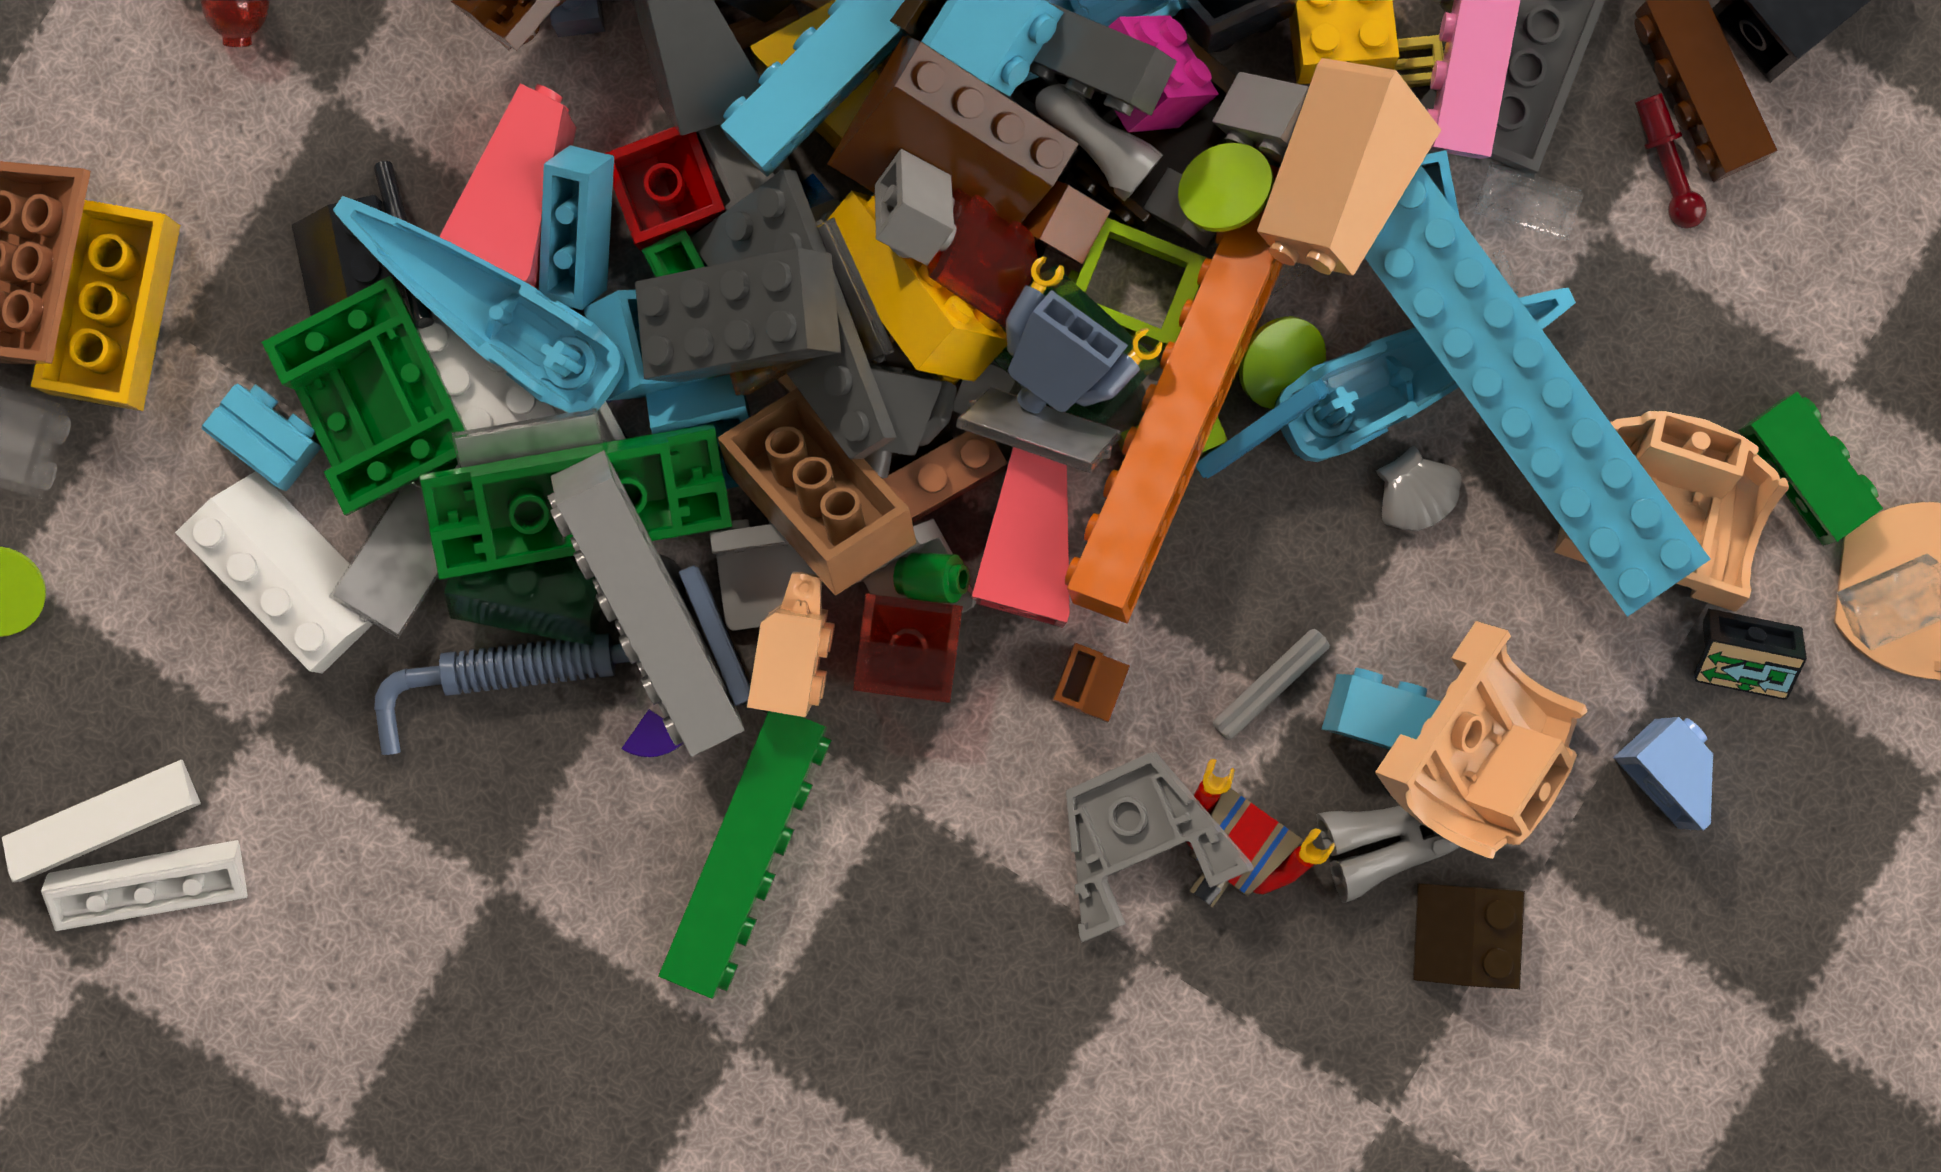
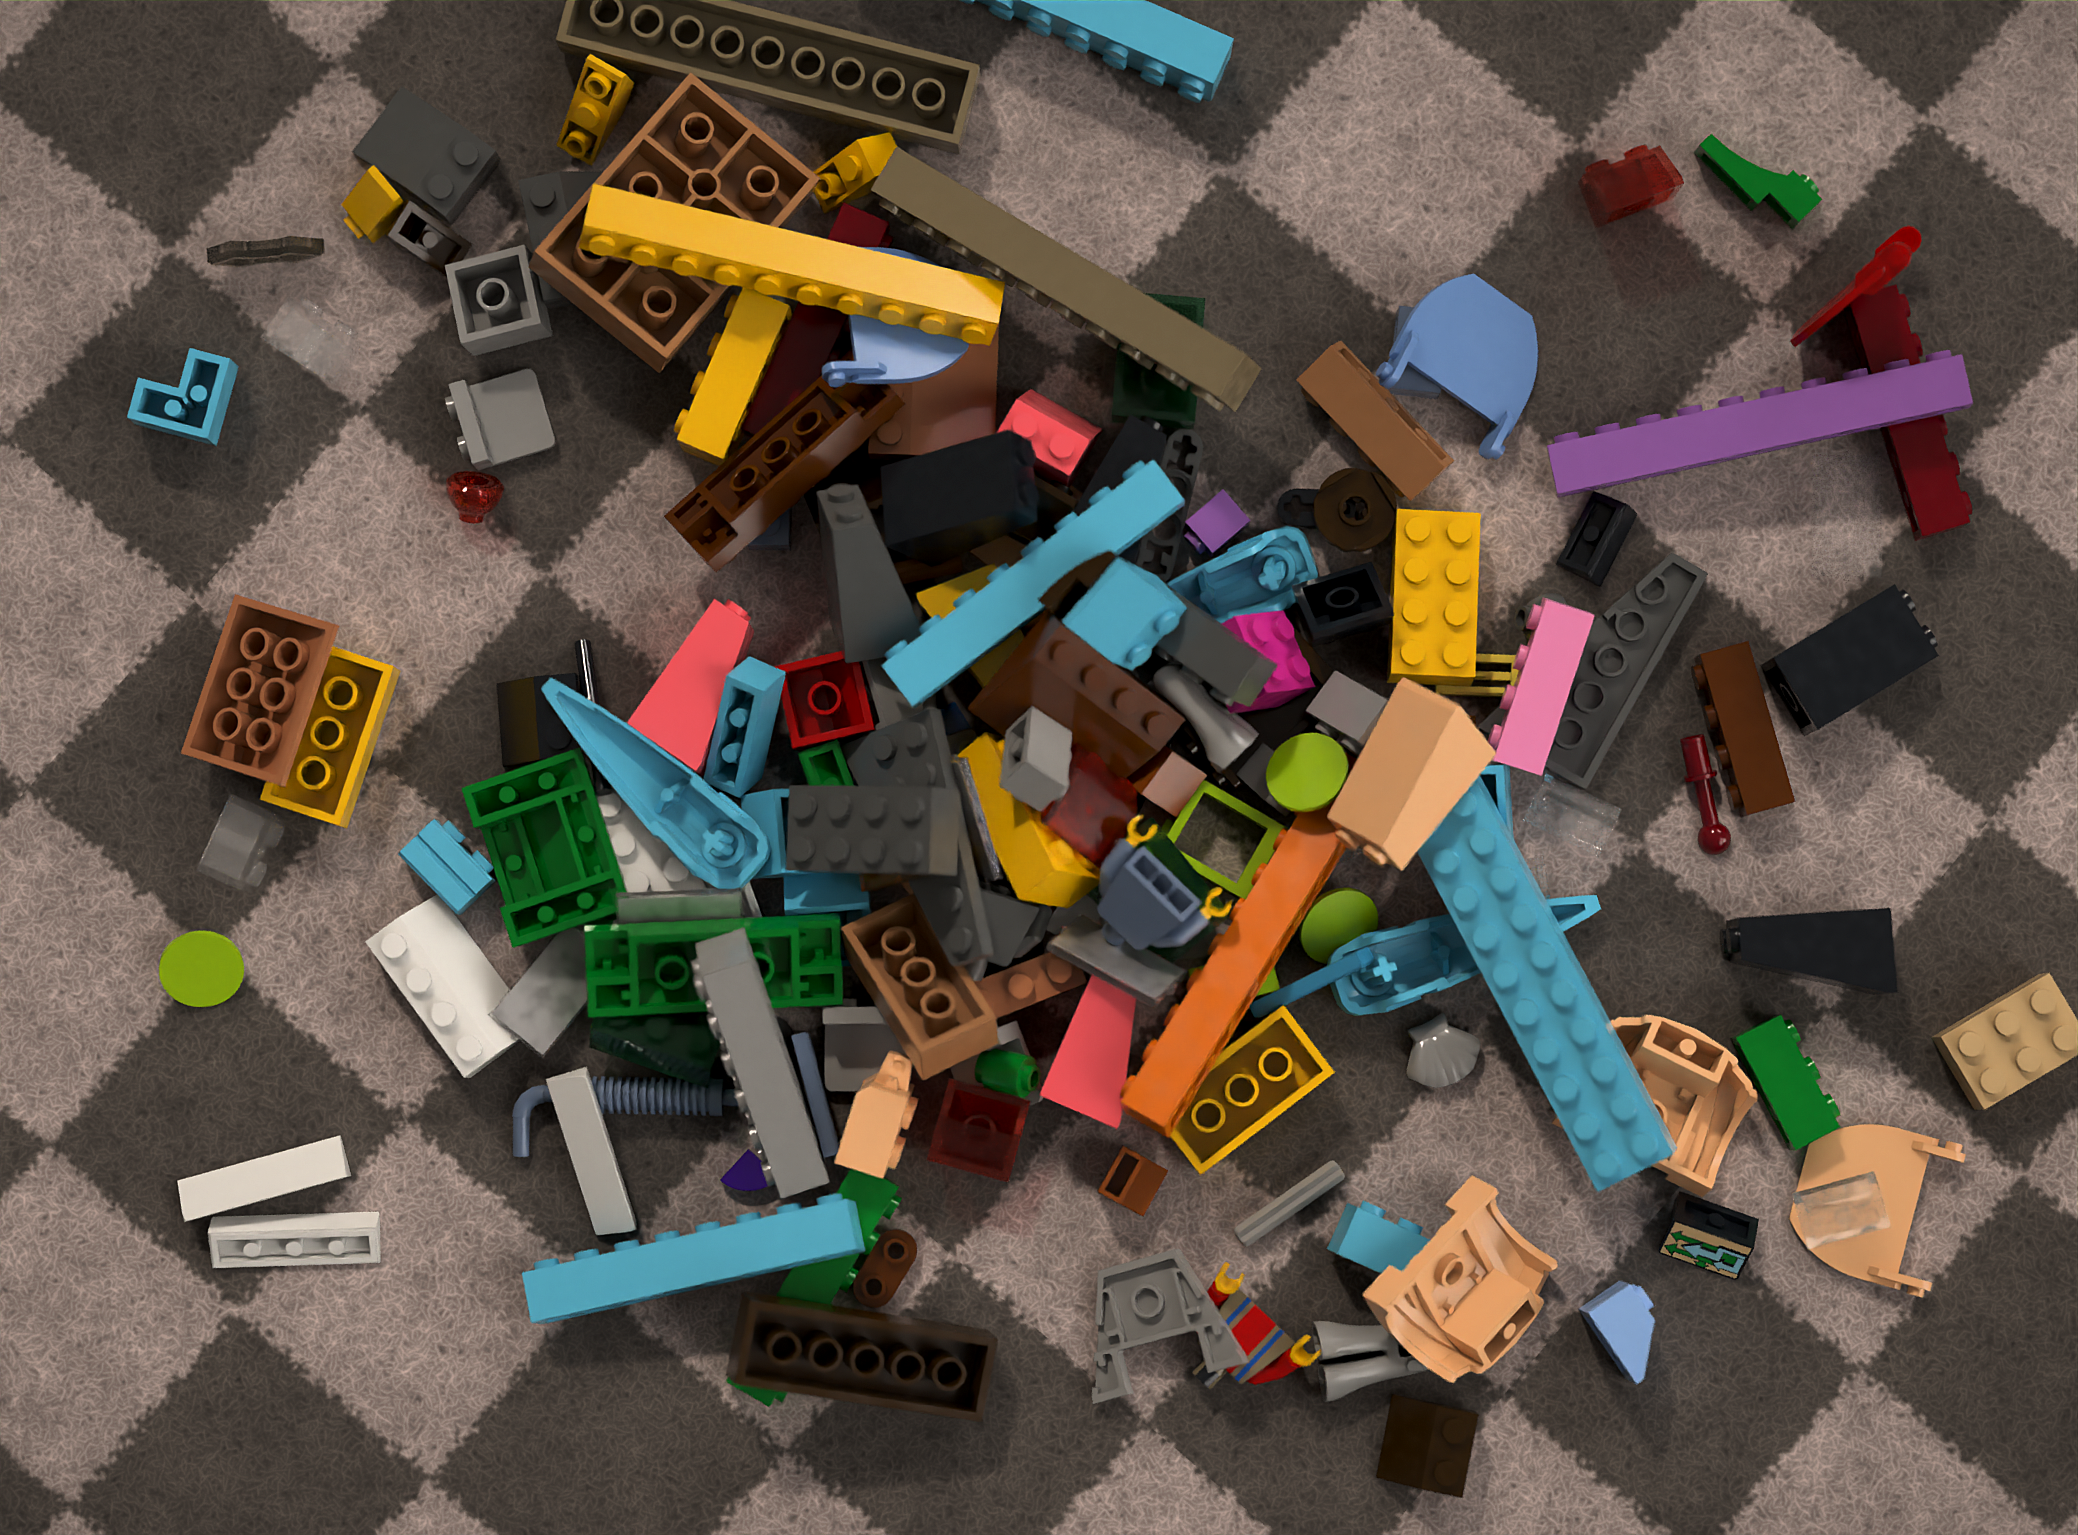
camera: 15 degrees right, 0 degrees up
none -> medium azure brick [522,1194,865,1325]
none -> white slope [546,1067,636,1235]
none -> dark brown brick [726,1291,998,1422]
none -> reddish brown plate [853,1229,917,1308]
none -> yellow brick [1170,1005,1335,1175]
none -> black slope [1720,908,1898,995]

